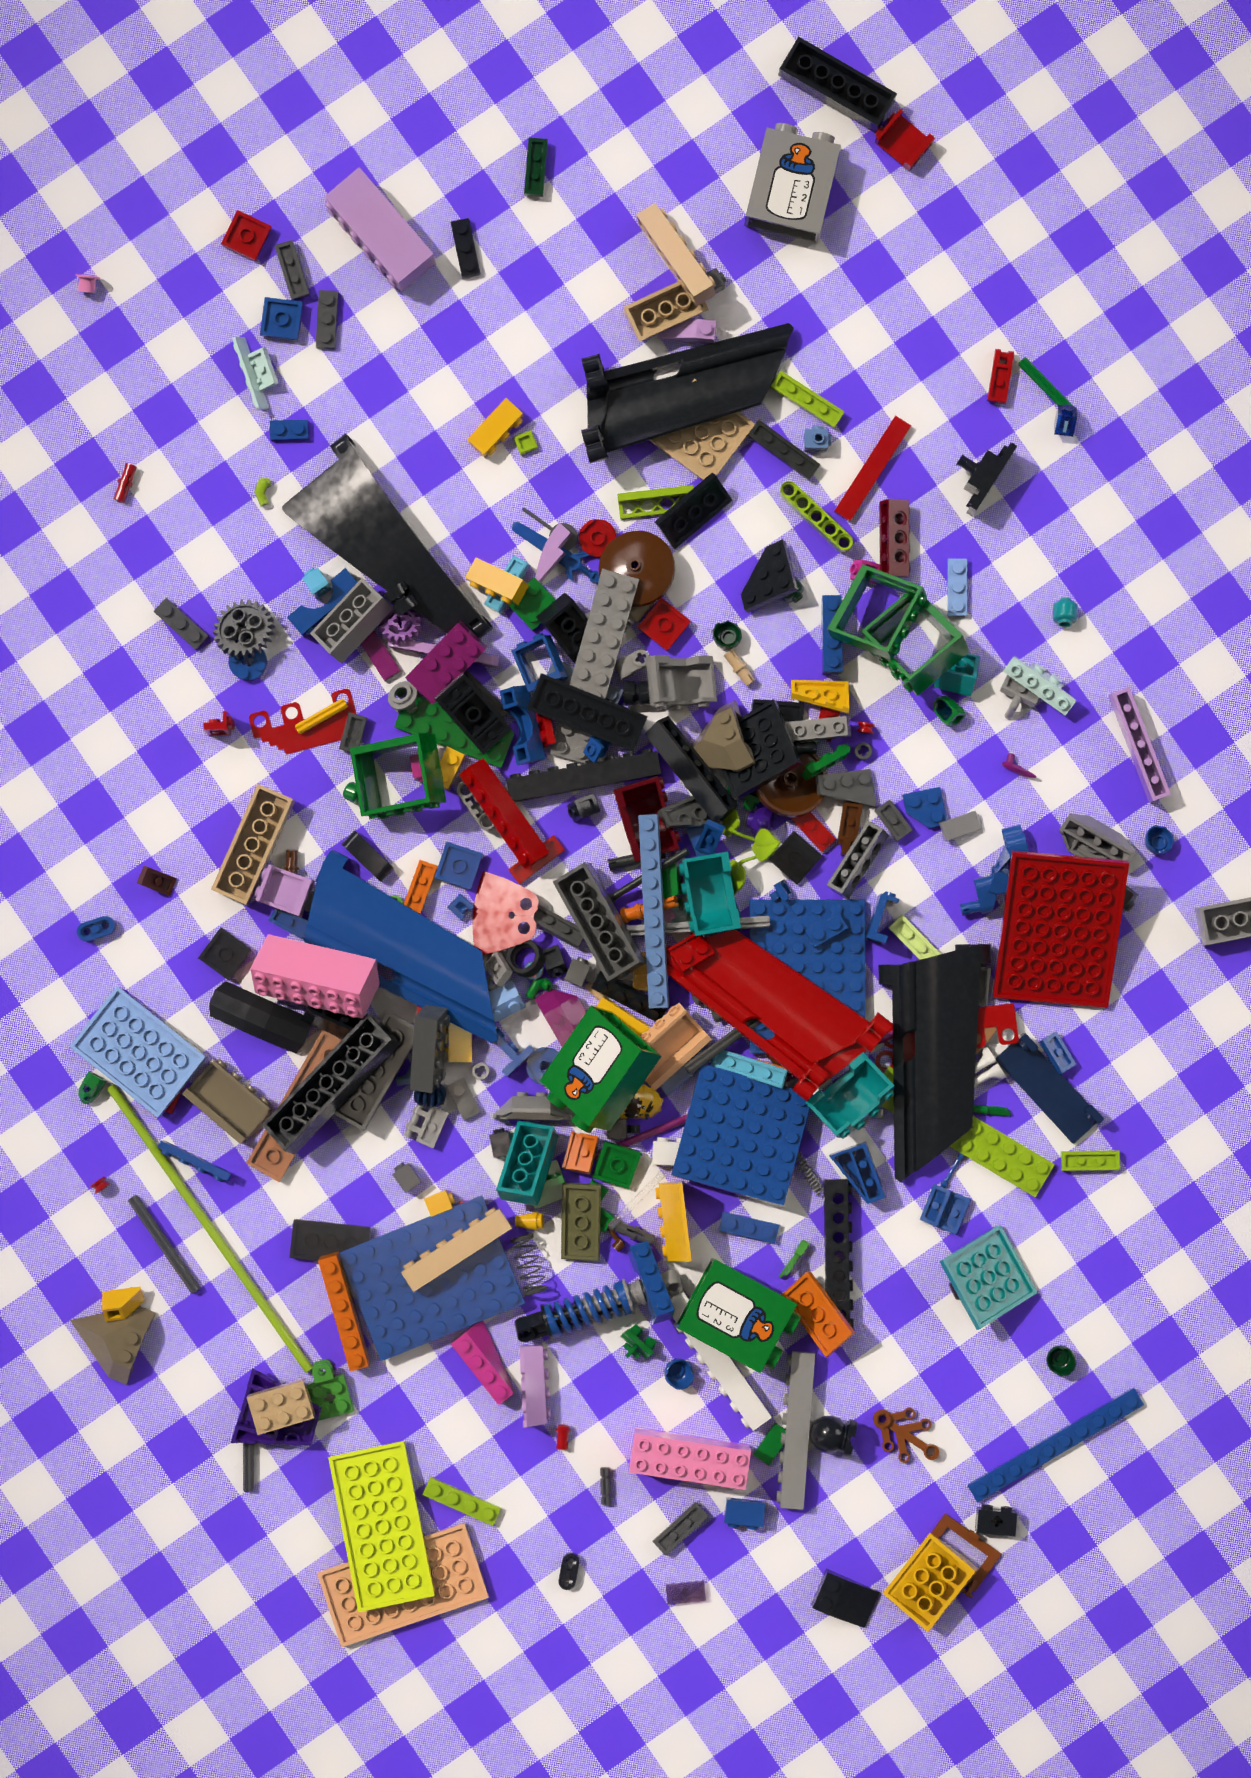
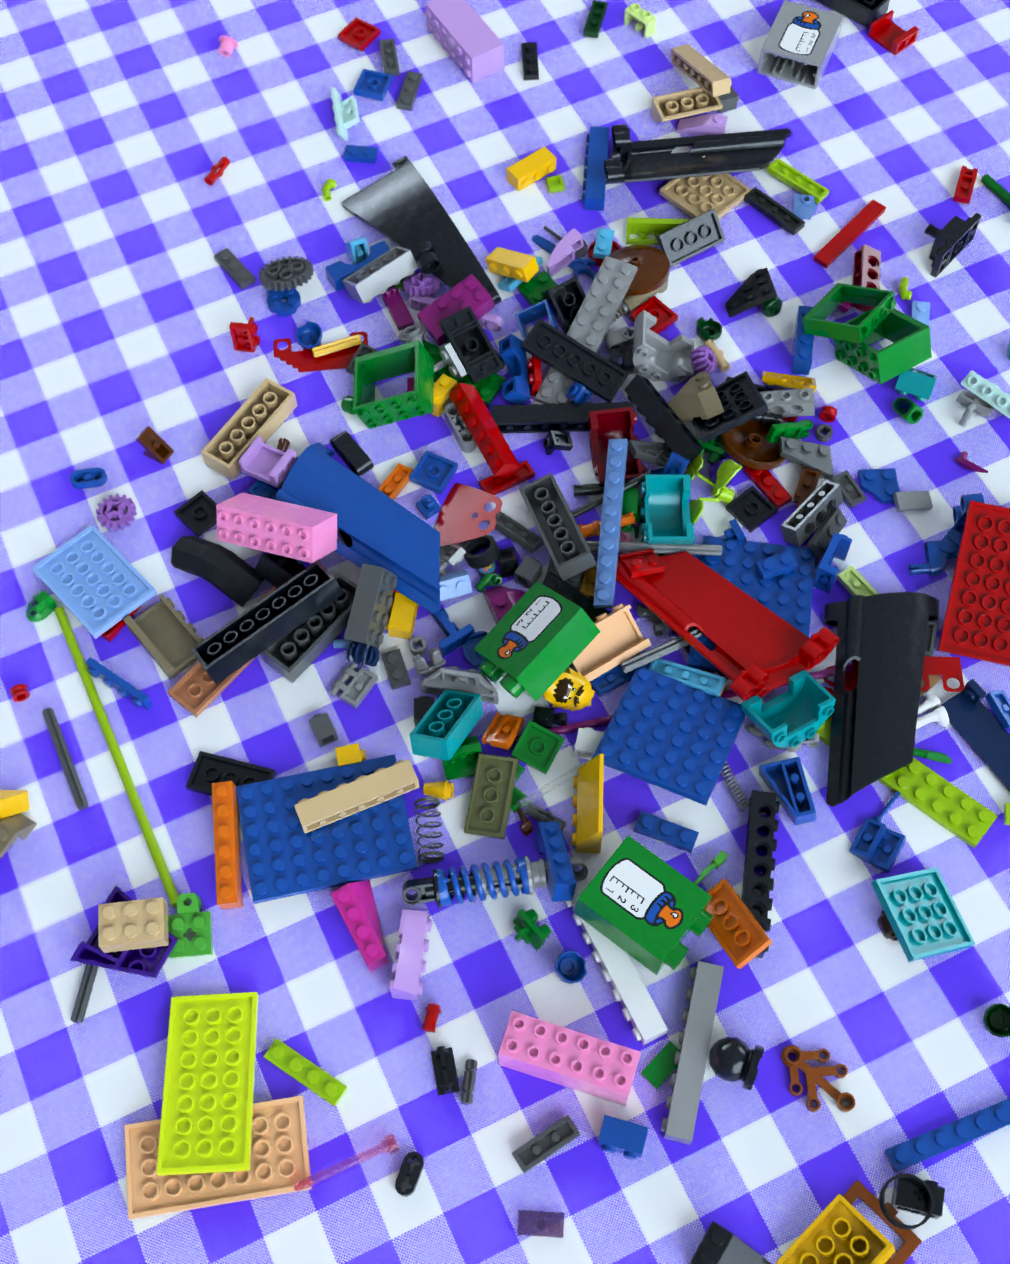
camera: 10 degrees right, 25 degrees down
lime beam [779,481,853,553] -> none
none -> medium lavender gear [96,493,137,532]
none -> piece [294,1133,399,1191]
none -> blue hair [296,321,322,349]
none -> light grey piece [413,648,446,676]
none -> black hinge [431,1046,460,1096]
none -> light grey plate [434,343,467,378]
none -> blue brick [581,126,610,211]
none -> medium azure plate [593,228,615,259]
none -> yellowish green window [624,3,656,39]
none -> medium lavender gear [689,345,718,374]
none -> dark grey plate [807,507,848,558]
none -> black tyre [879,1173,934,1230]
none -> lime arm [899,277,912,300]

